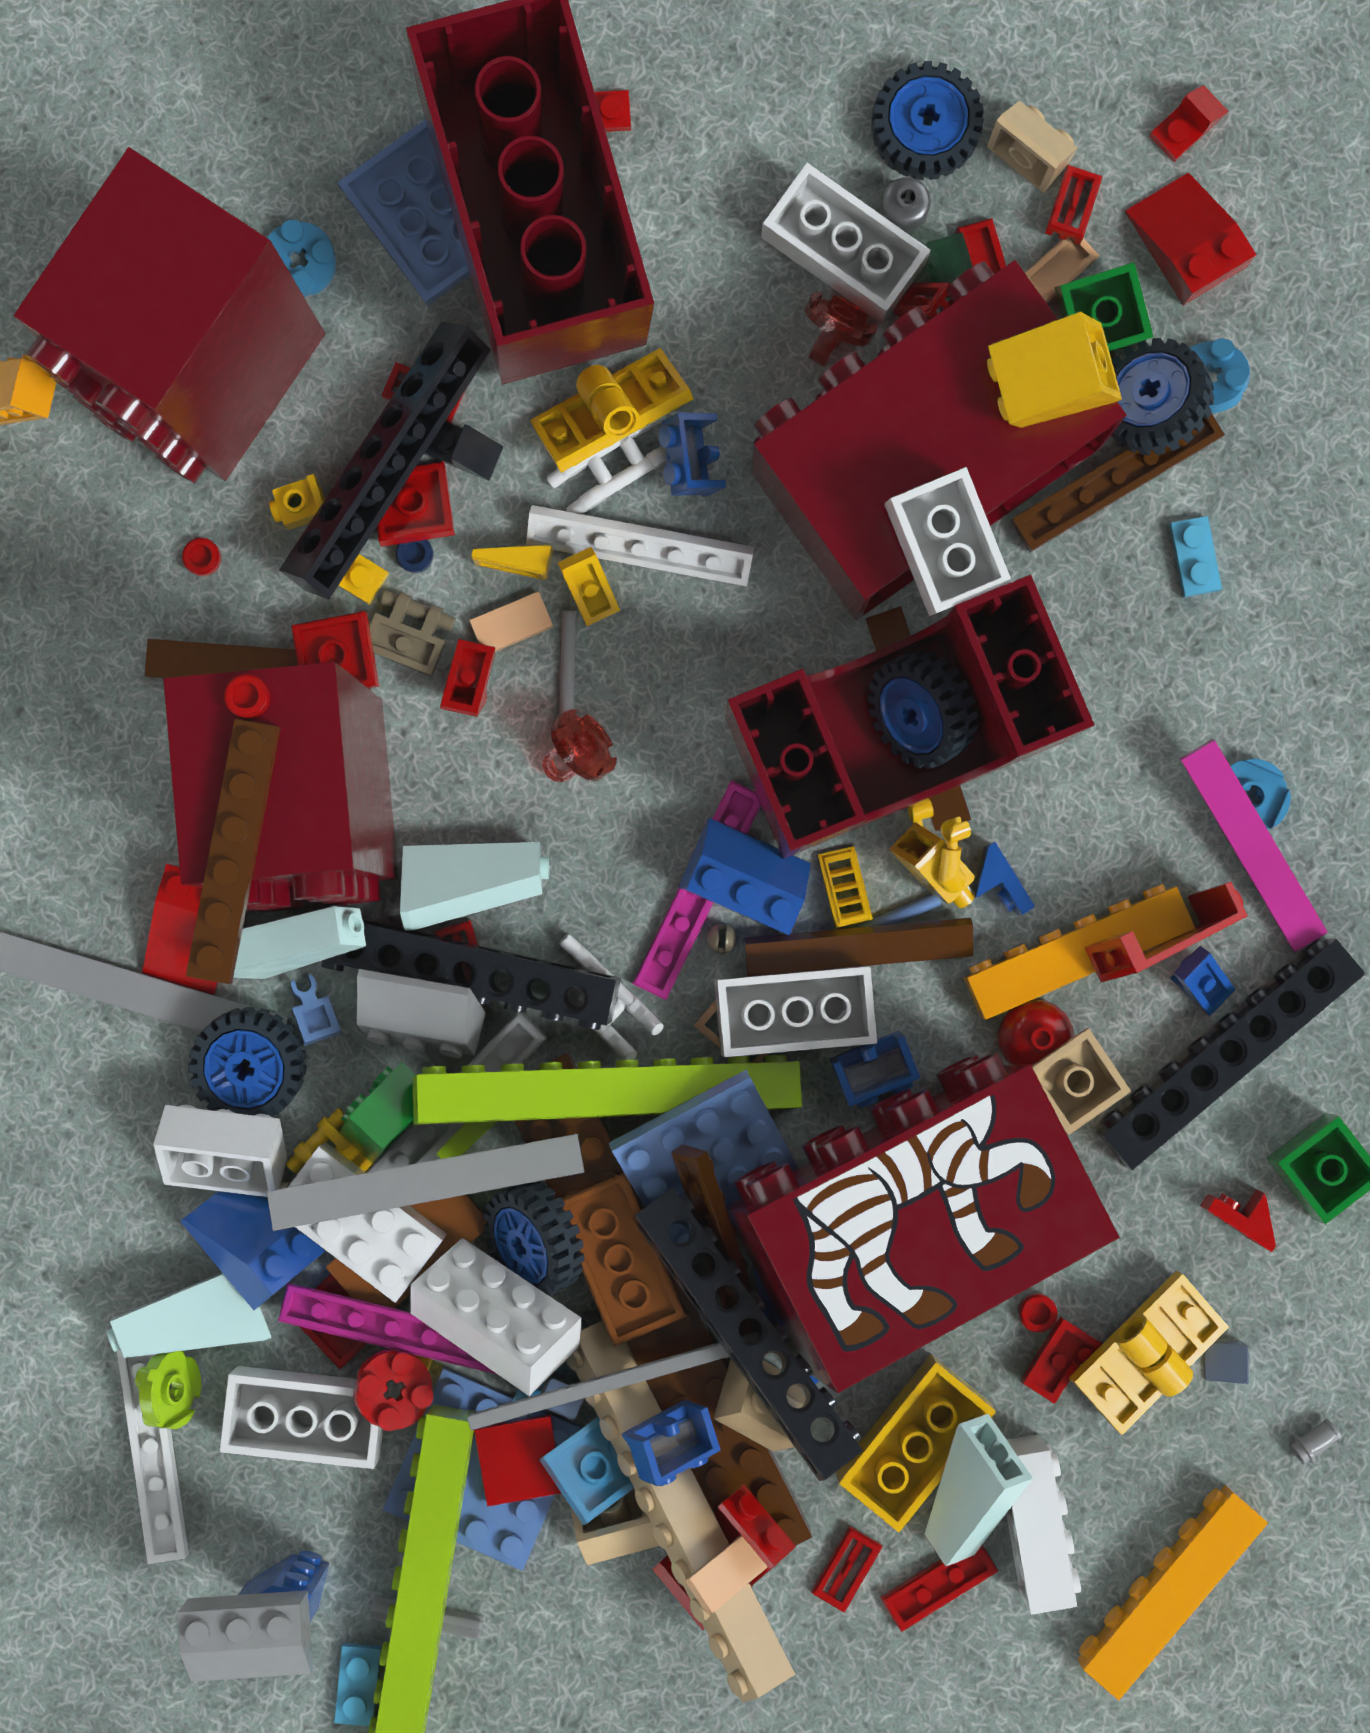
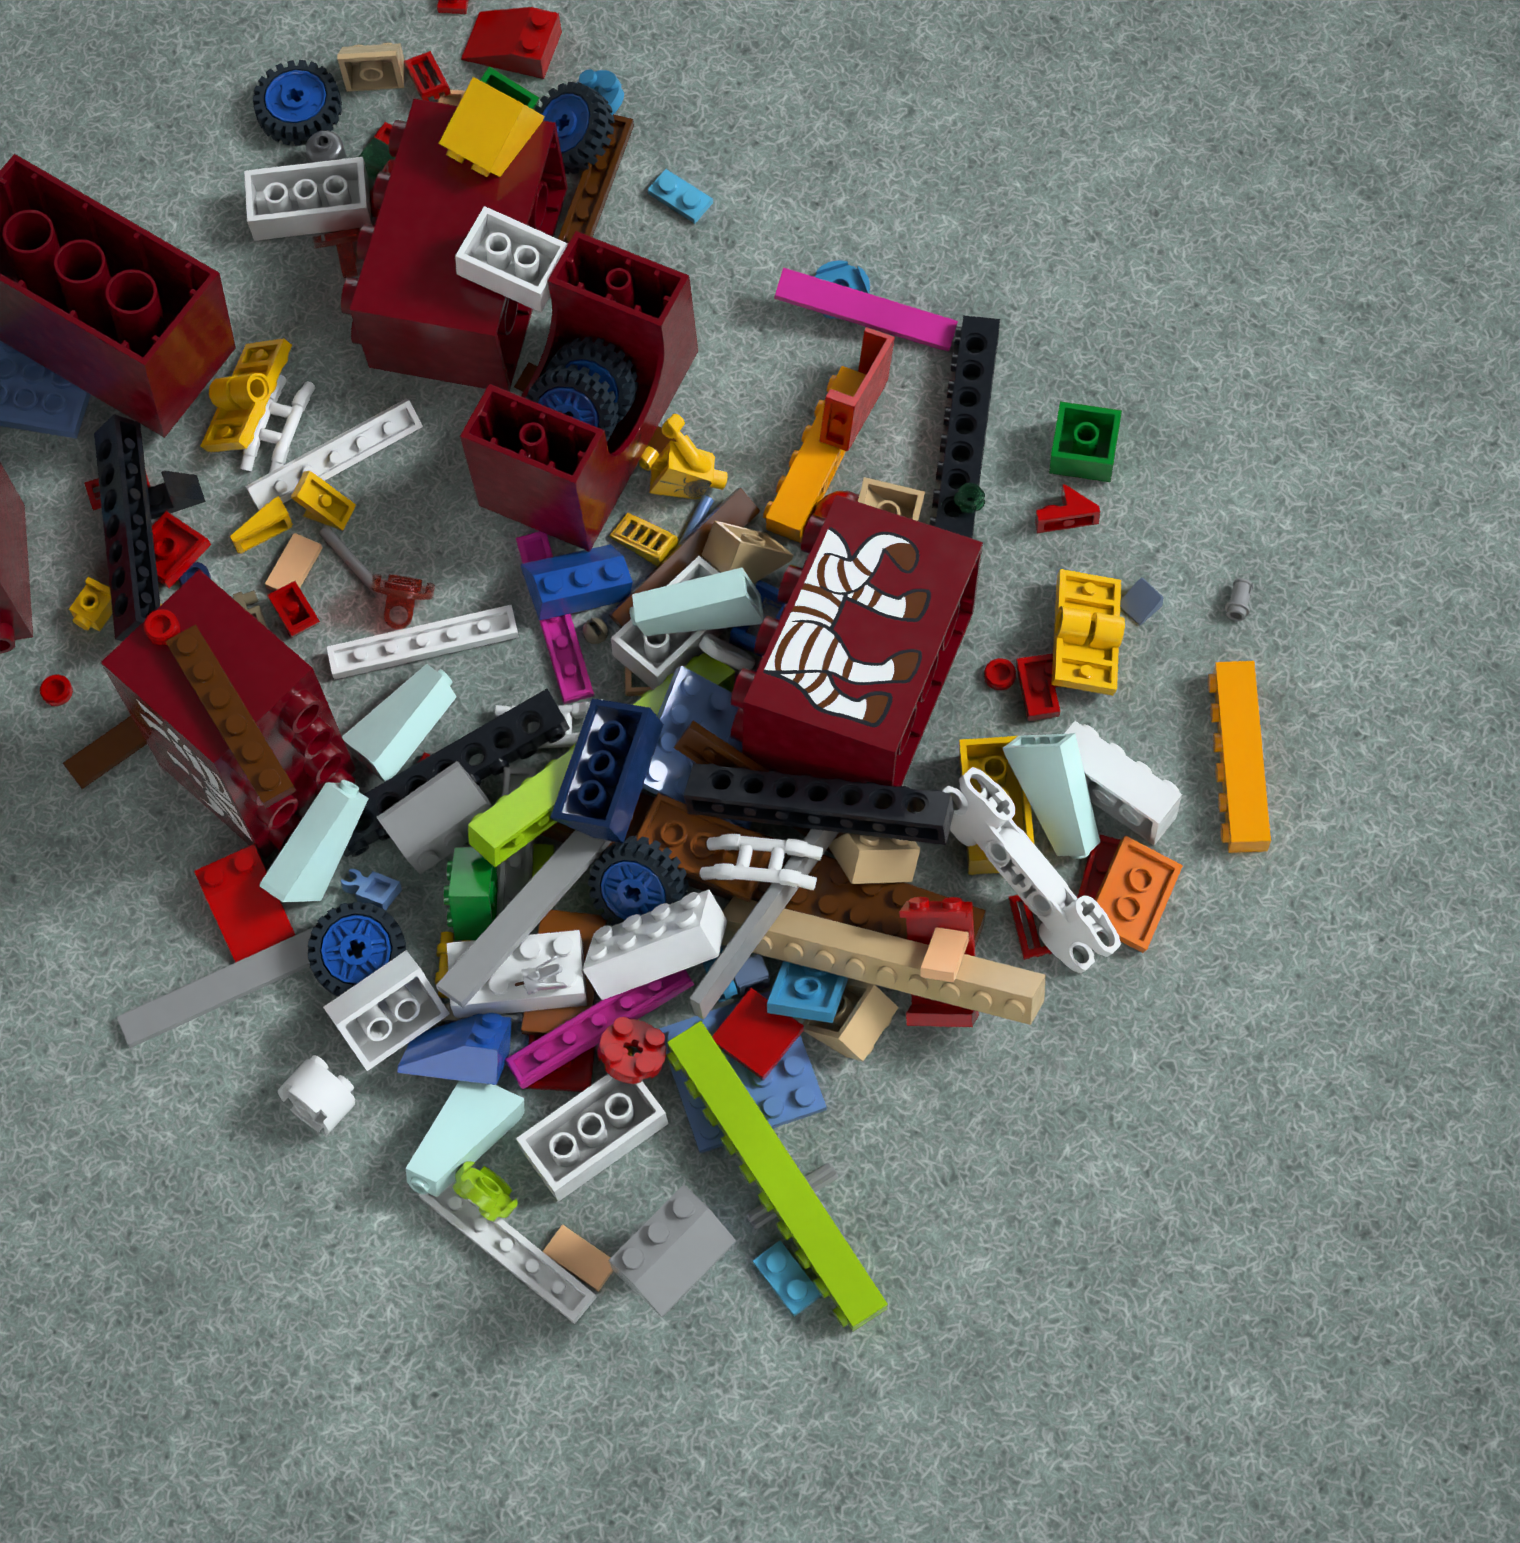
camera: 40 degrees left, 20 degrees down
blue window [621,1400,721,1486] -> none
blue window [658,412,727,497] -> none
blue slope [973,842,1035,915] -> none
blue slope [1170,946,1236,1017] -> none
none -> white brick [278,1055,355,1135]
none -> white plate [327,605,519,680]
none -> flat silver piece [515,955,567,995]
none -> black wheel [526,364,619,441]
none -> light nougat tile [543,1224,613,1292]
none -> dark blue slope [551,698,664,843]
none -> light aqua slope [630,567,764,636]
none -> white tile [698,634,755,671]
none -> white piece [700,834,823,891]
none -> tan slope [702,520,793,583]
none -> white piece [942,767,1121,974]
none -> clear green plate [954,483,985,513]
none -> orange plate [1095,835,1183,953]

